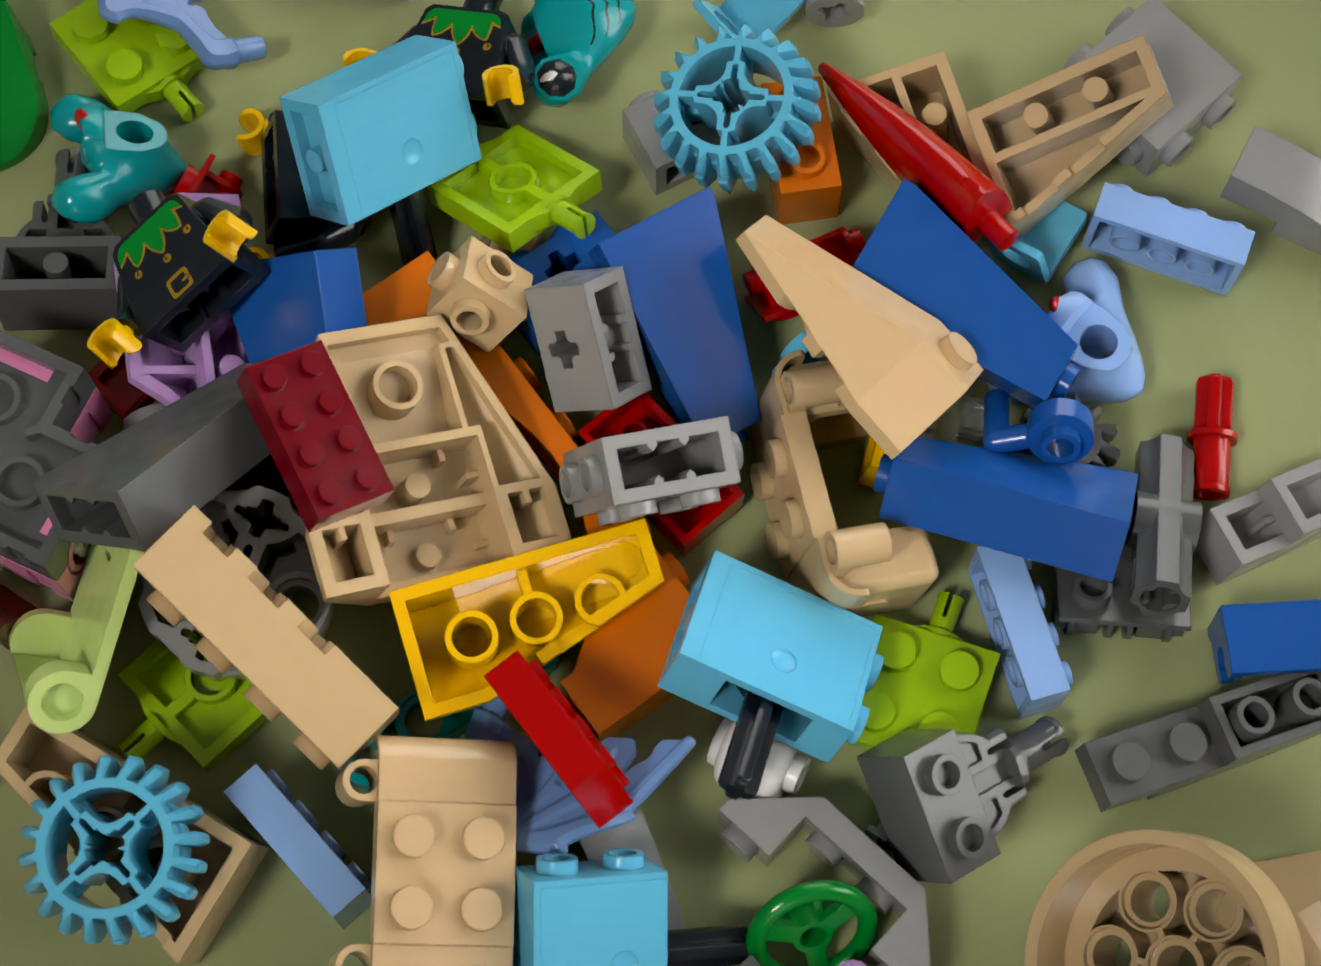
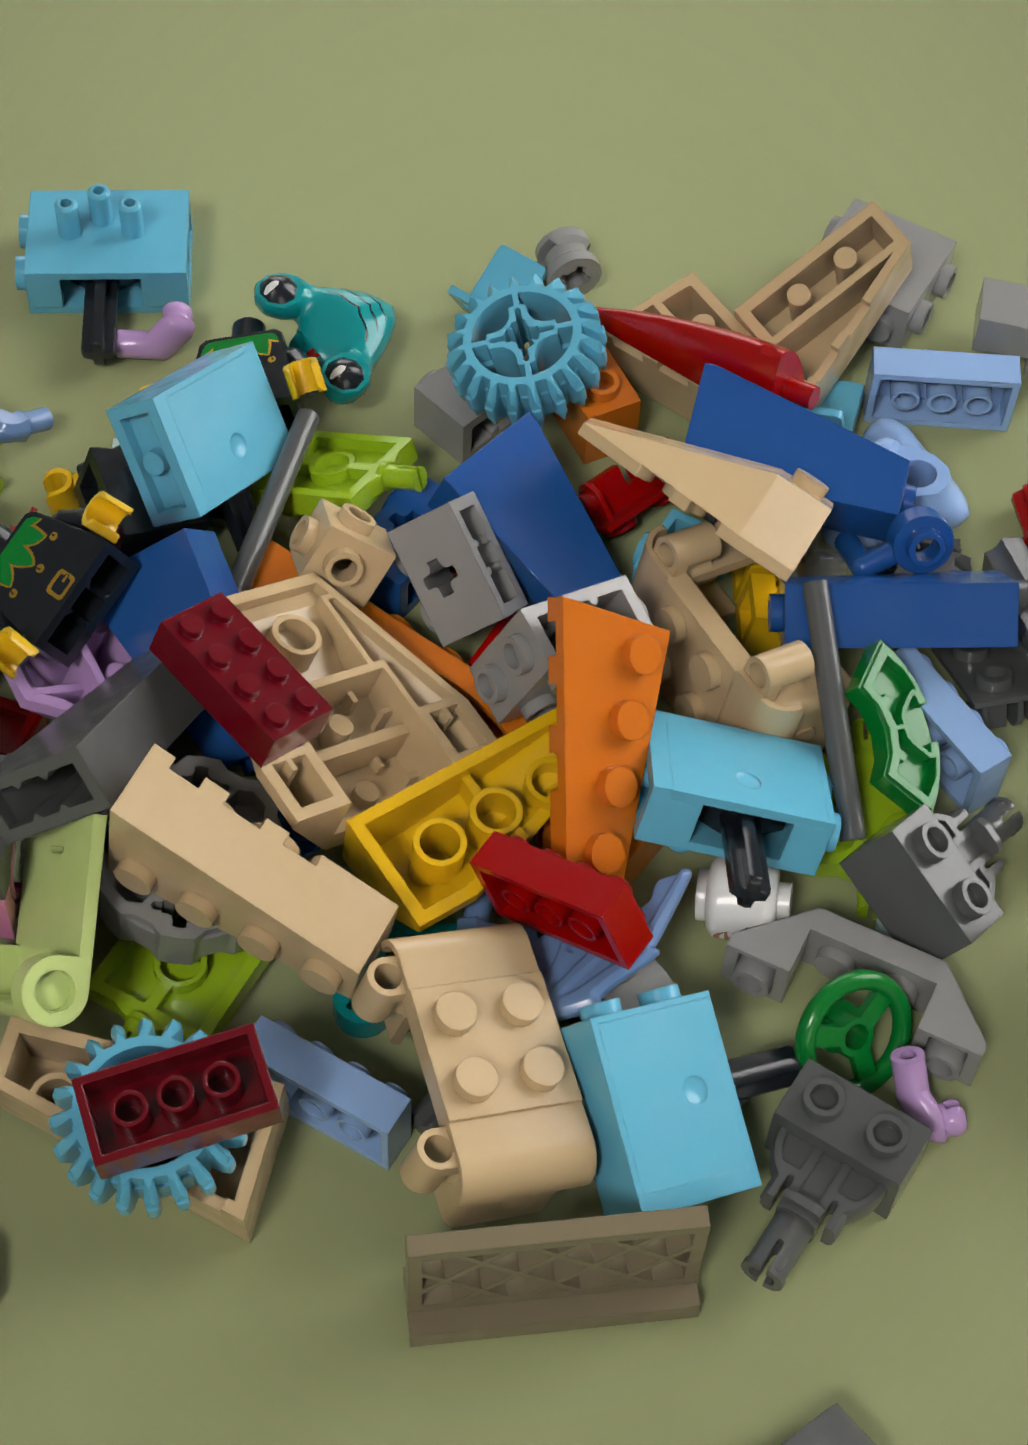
camera: 20 degrees left, 15 degrees down
none -> dark red piece [71,1022,283,1180]
none -> dark grey bar [231,408,320,592]
none -> orange wing [547,596,670,879]
none -> dark grey bar [802,580,866,842]
none -> green tile [845,640,941,814]

